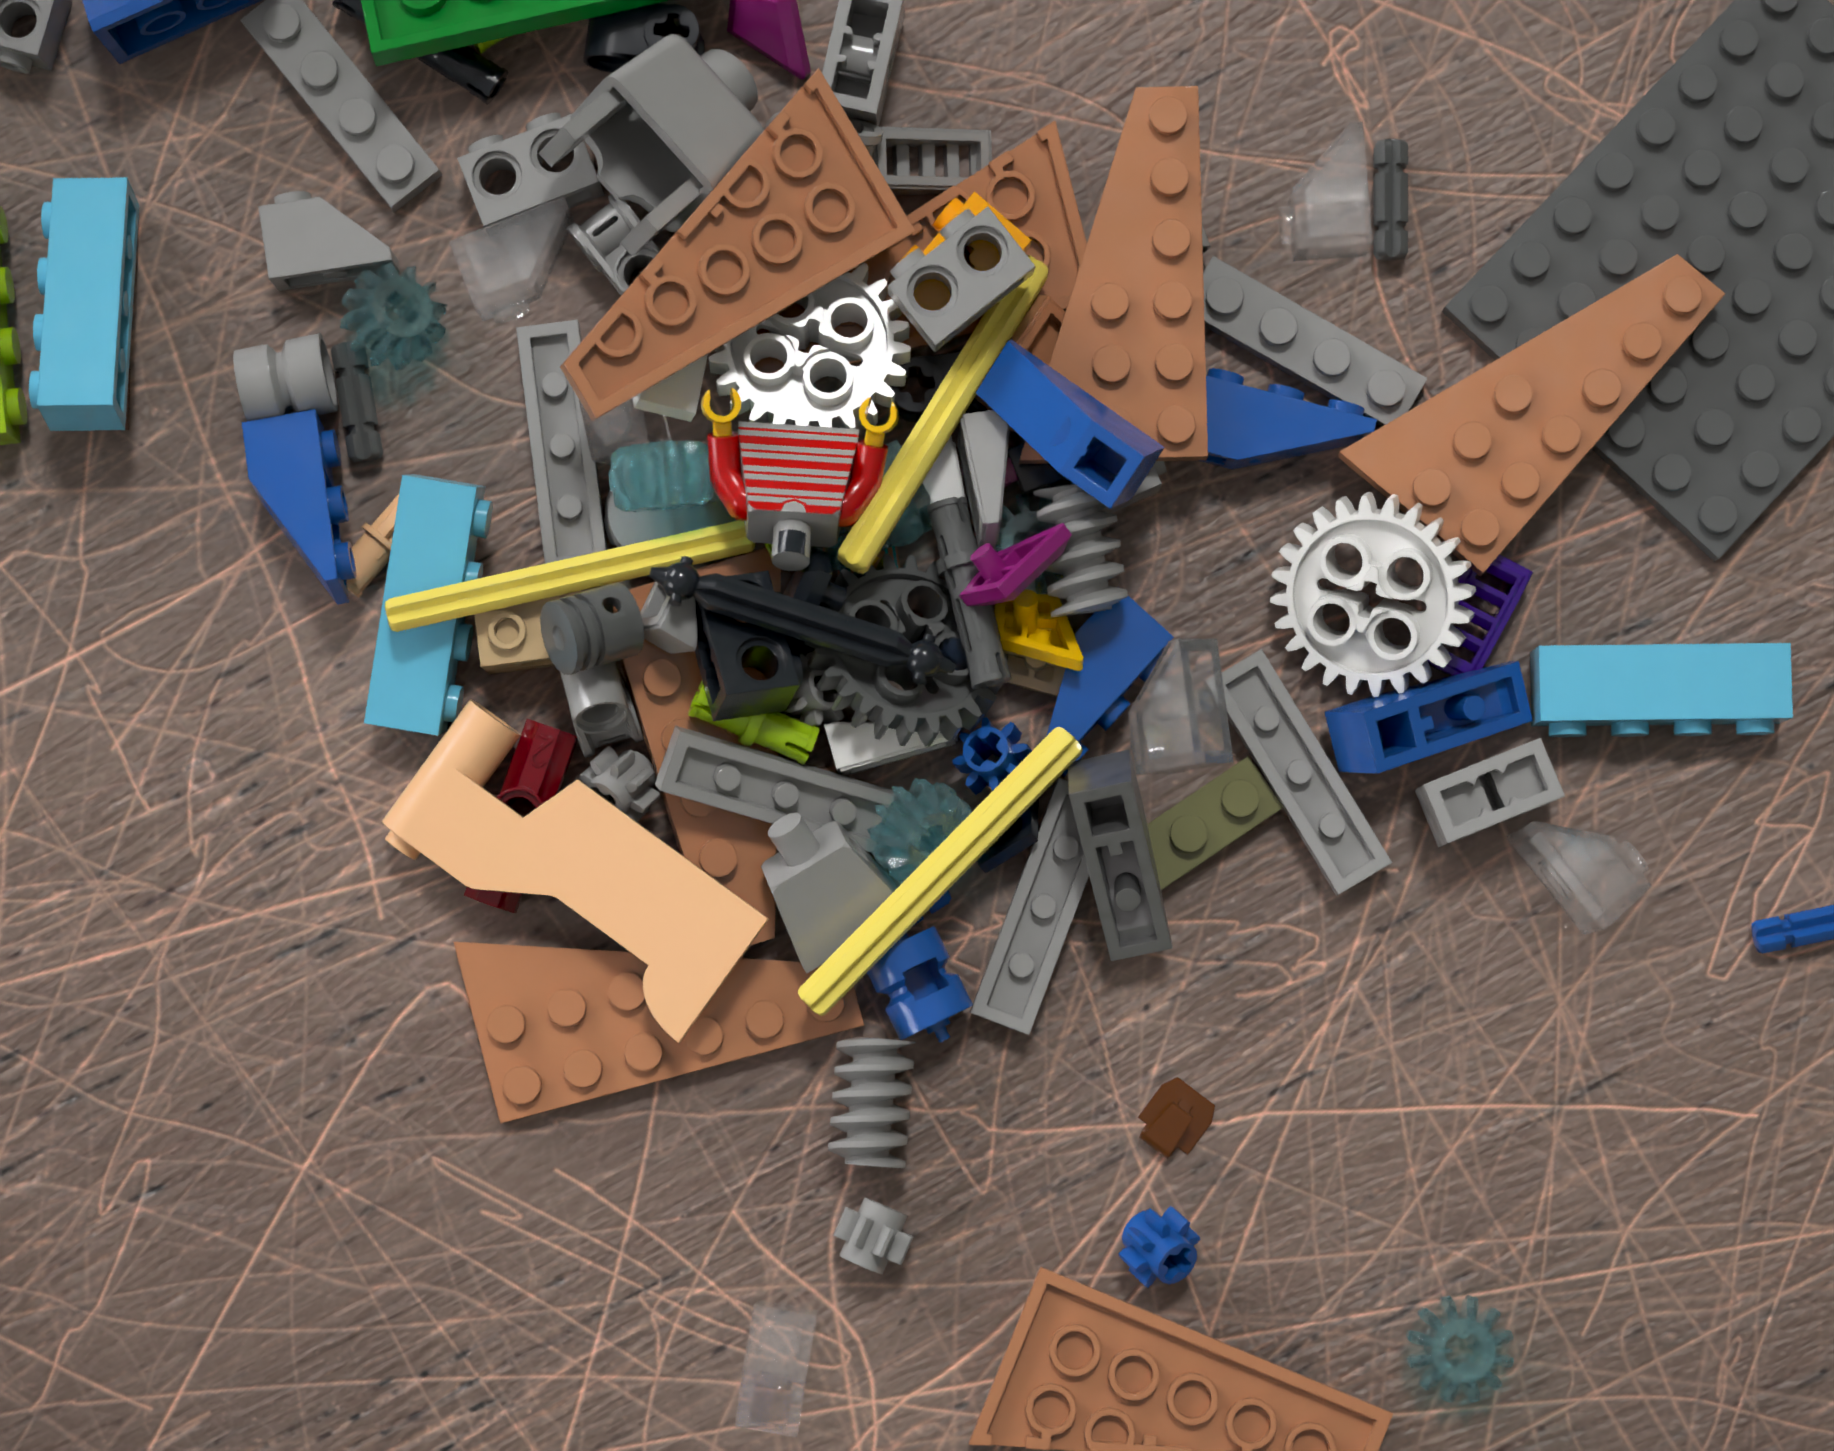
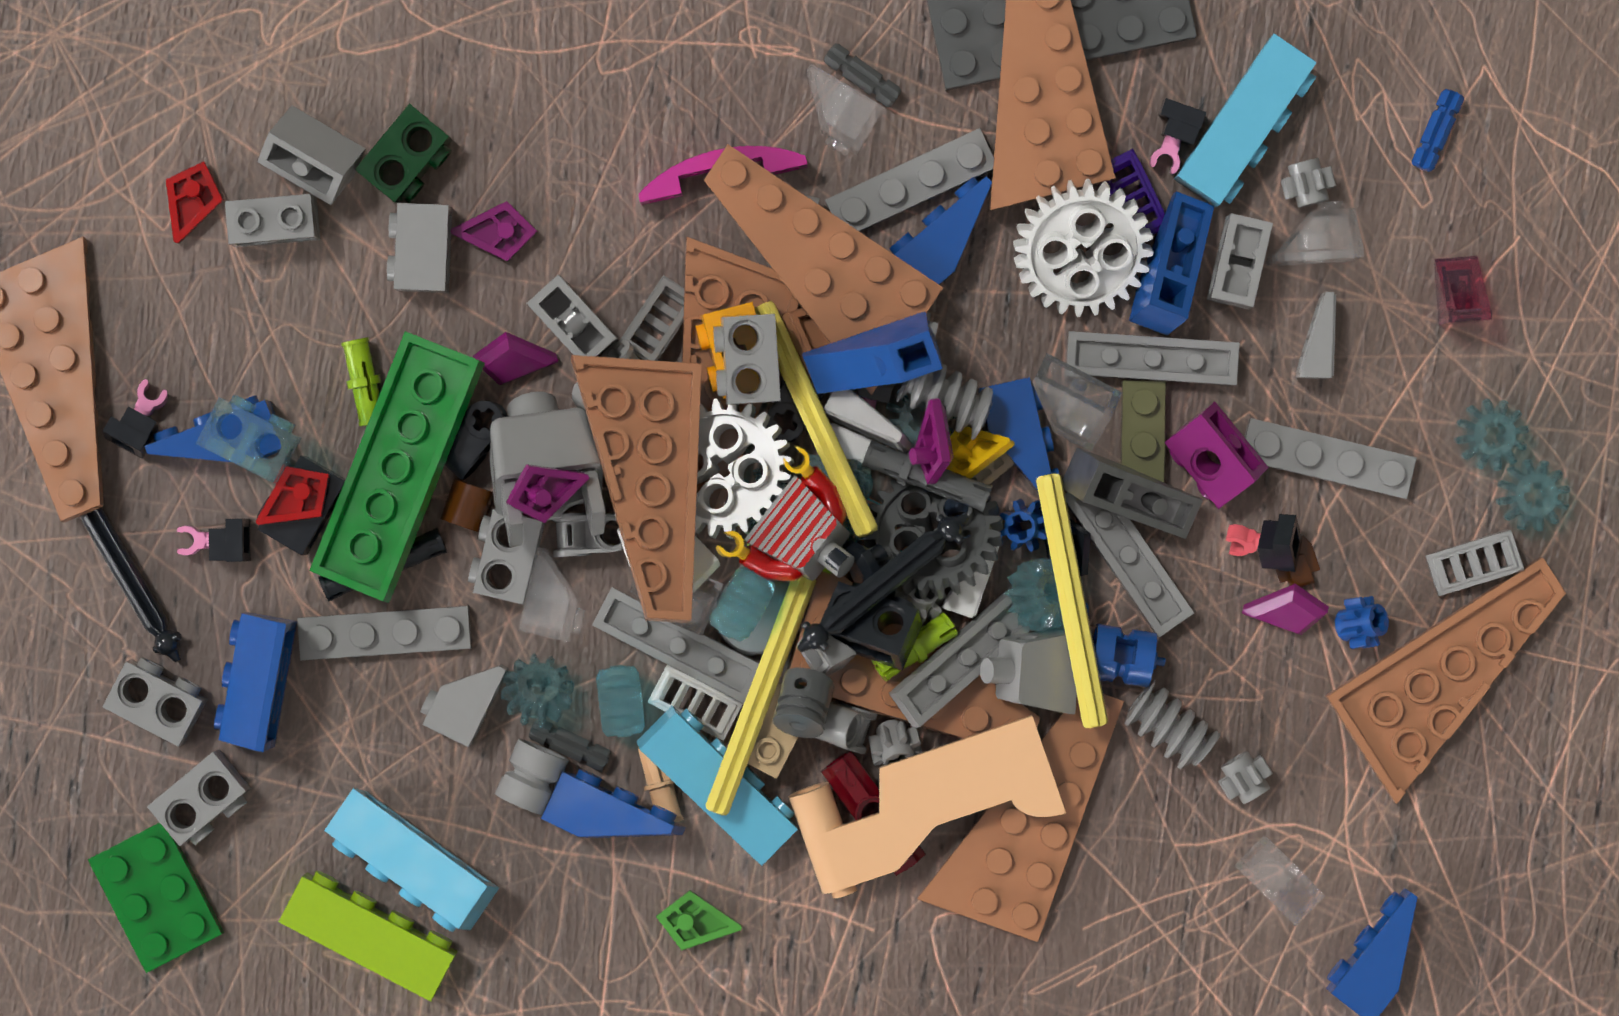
camera: 55 degrees left, 5 degrees up
none -> reddish brown brick [440,478,494,532]
none -> magenta piece [506,464,589,523]
none -> clear light blue gear [596,665,645,738]
none -> dark pink slope [638,146,808,205]
none -> white slope [648,664,743,741]
none -> bright green piece [656,890,742,950]
none -> black piece [1149,98,1206,174]
none -> magenta brick [1165,401,1269,509]
none -> black piece [1226,514,1302,572]
none -> magenta piece [1242,584,1329,635]
none -> light grey plate [1244,418,1417,499]
none -> light grey gear [1281,158,1336,208]
none -> light grey slope [1295,292,1336,379]
none -> light grey slope [1425,529,1524,596]
none -> clear pink slope [1434,256,1492,325]
none -> clear light blue gear [1454,399,1529,471]

